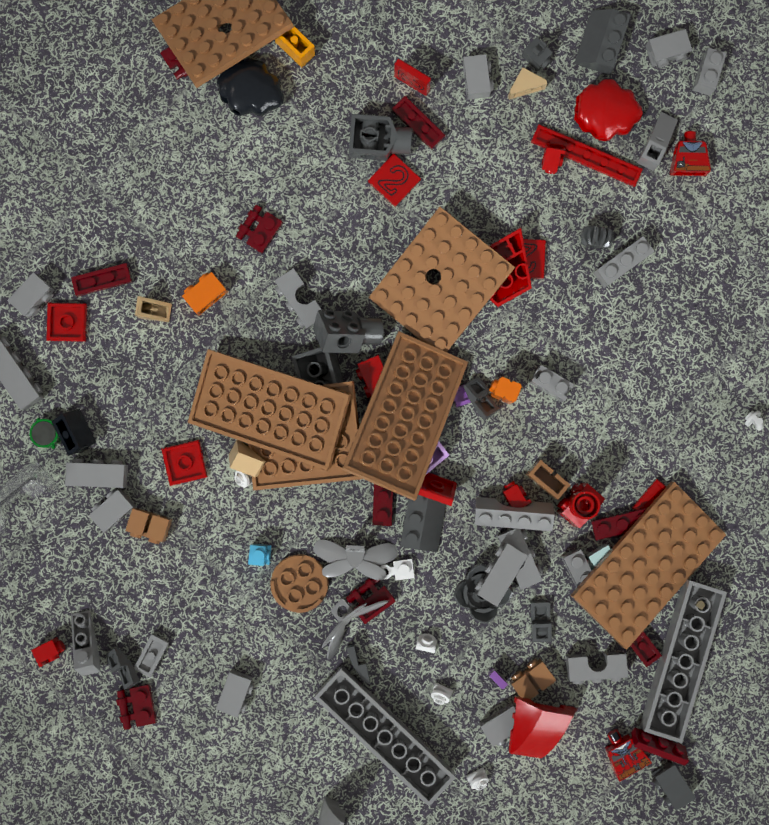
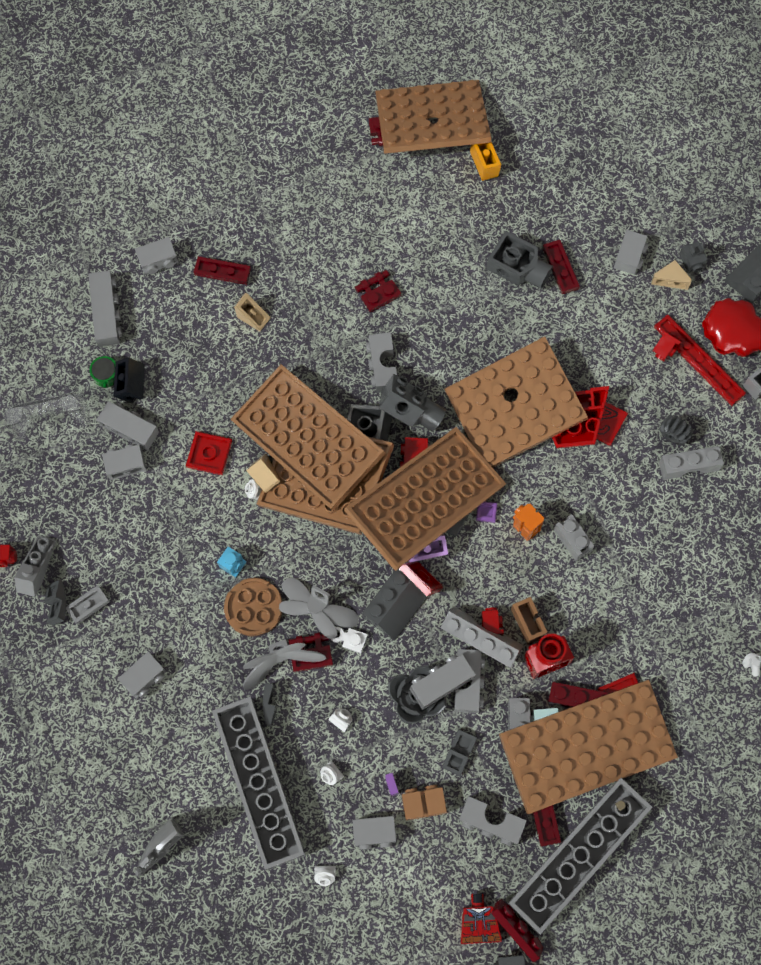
camera: 30 degrees right, 15 degrees down
red tile [46,303,87,342] -> none
dark red plate [116,684,157,730] -> none
medium nougat piece [125,508,172,544] -> none
orange brick [182,272,228,316] -> none
black piece [217,60,284,117] -> none
red tile [368,154,421,208] -> none
dark red plate [372,484,393,526] -> none
red tile [394,59,431,96] -> none
dark grey slope [463,377,500,421] -> none
red wedge [509,696,577,758] -> none

